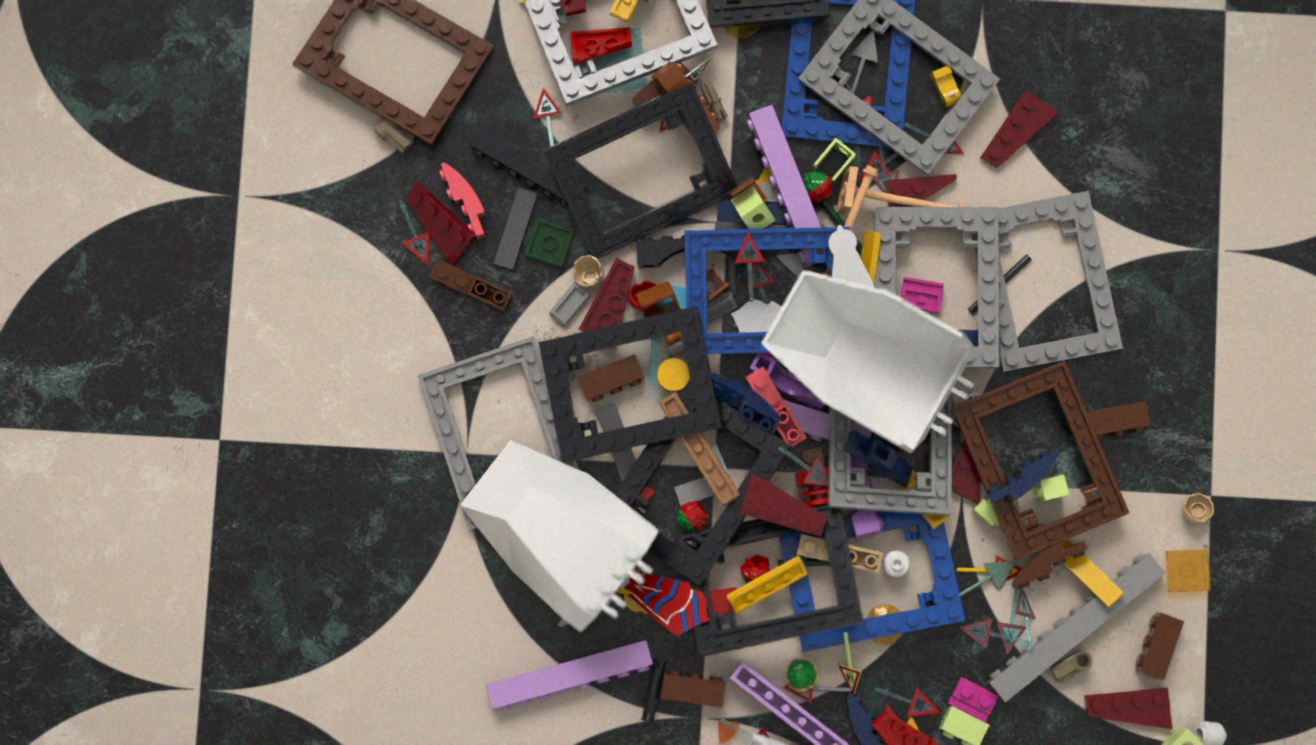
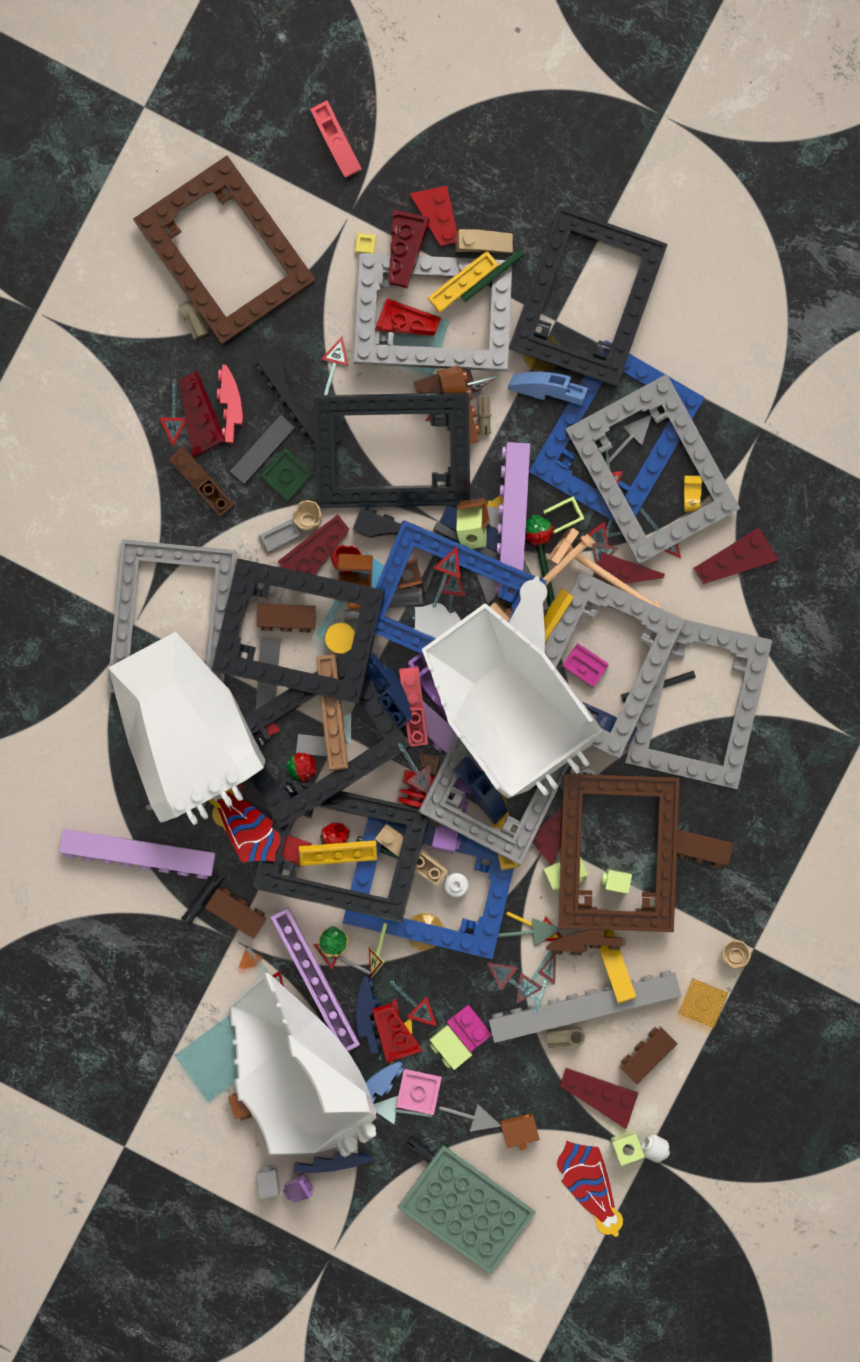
camera: 25 degrees right, 5 degrees up
dark red wing [740,473,827,537] -> none
dark blue slope [984,450,1059,504] -> none
none -> medium blue slope [508,372,588,405]

